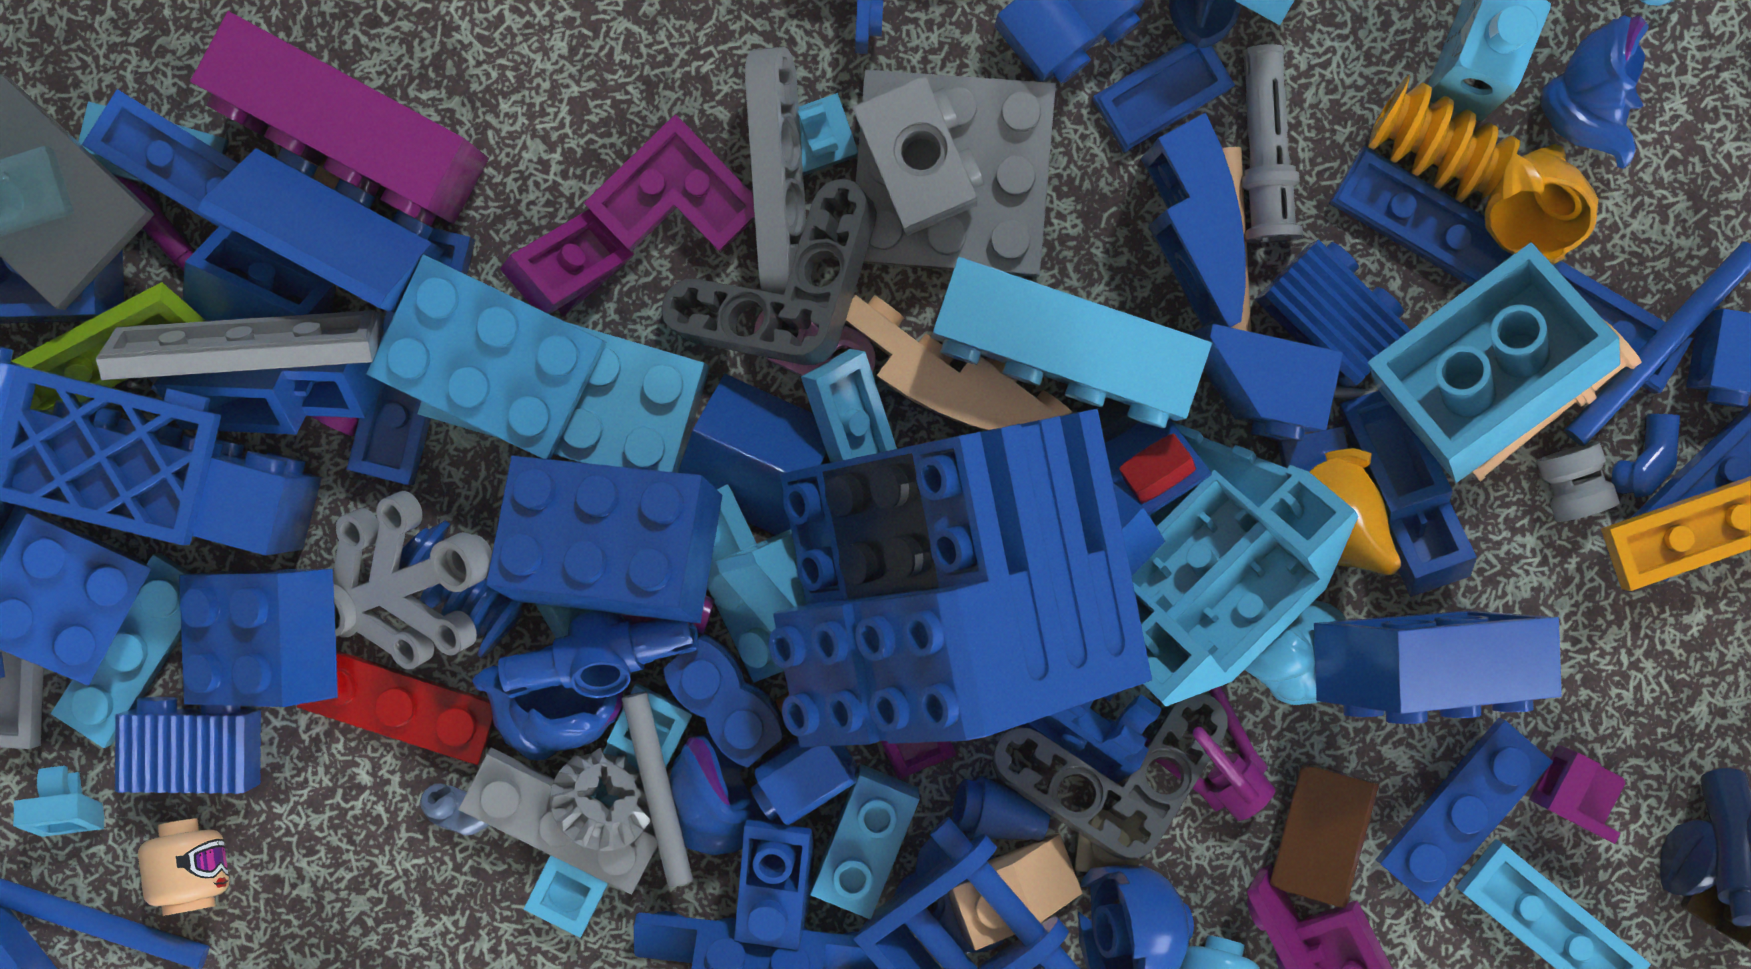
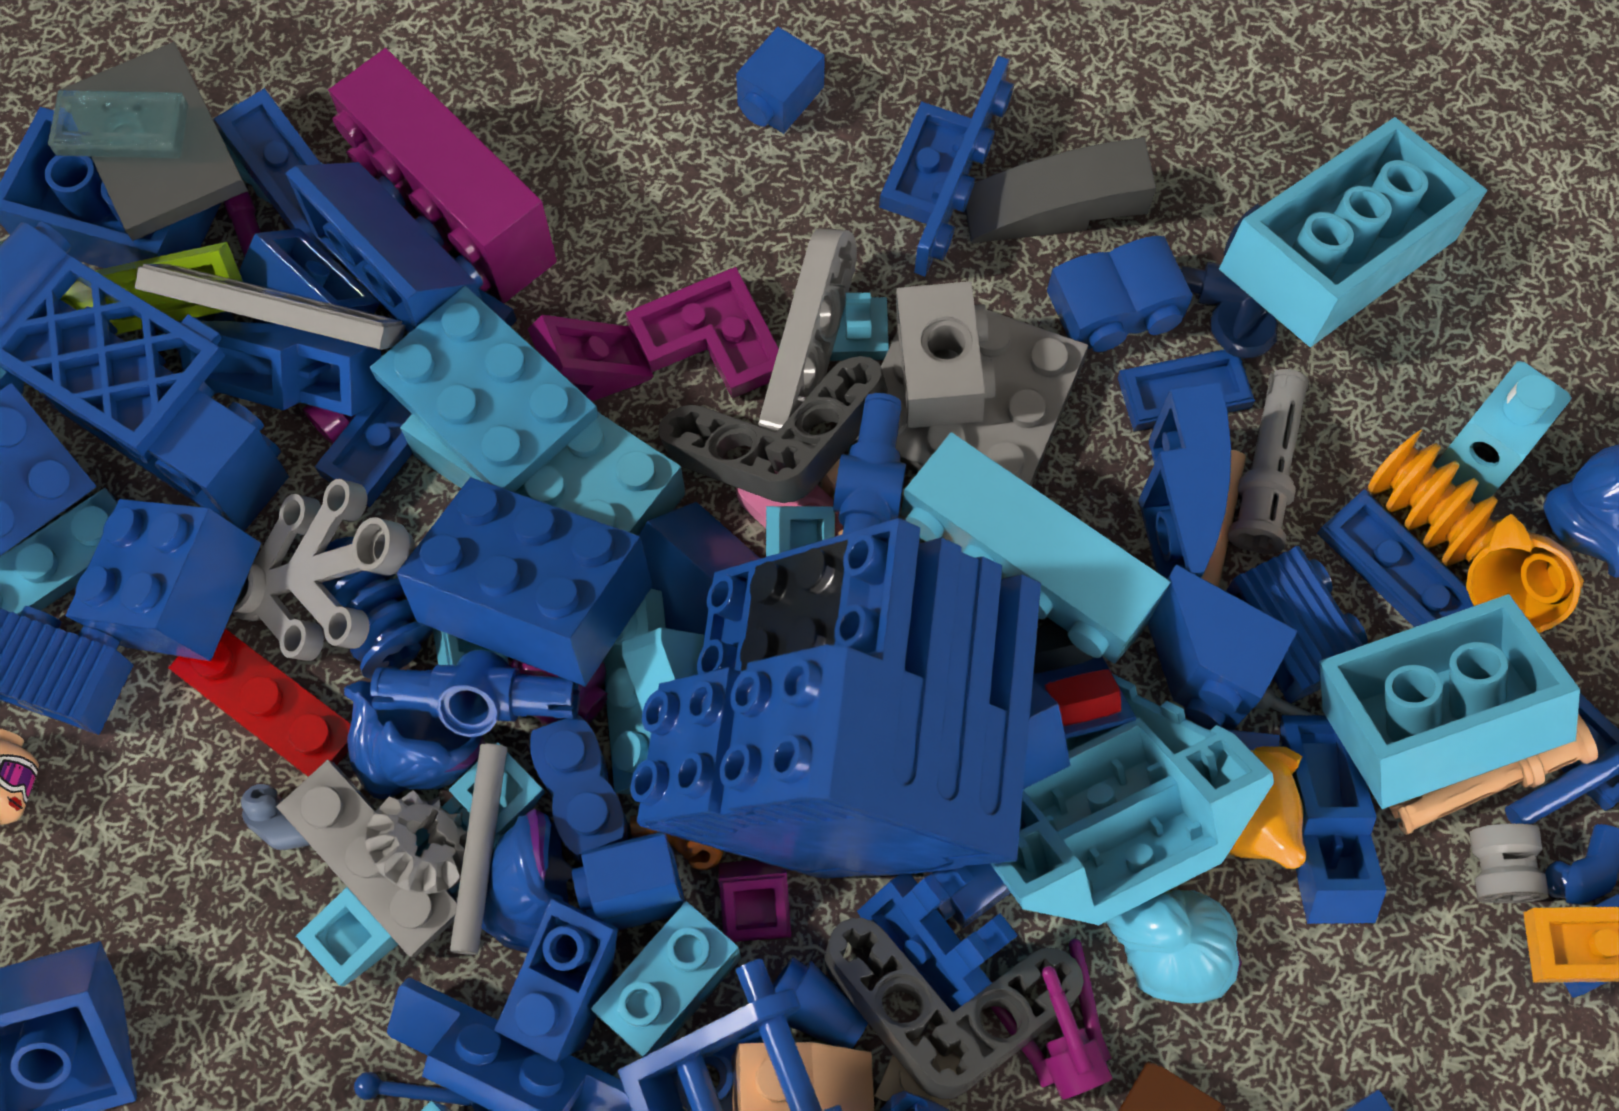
camera: 20 degrees right, 20 degrees down
brick [1314,611,1562,724] -> none
none -> blue pin [833,393,906,534]

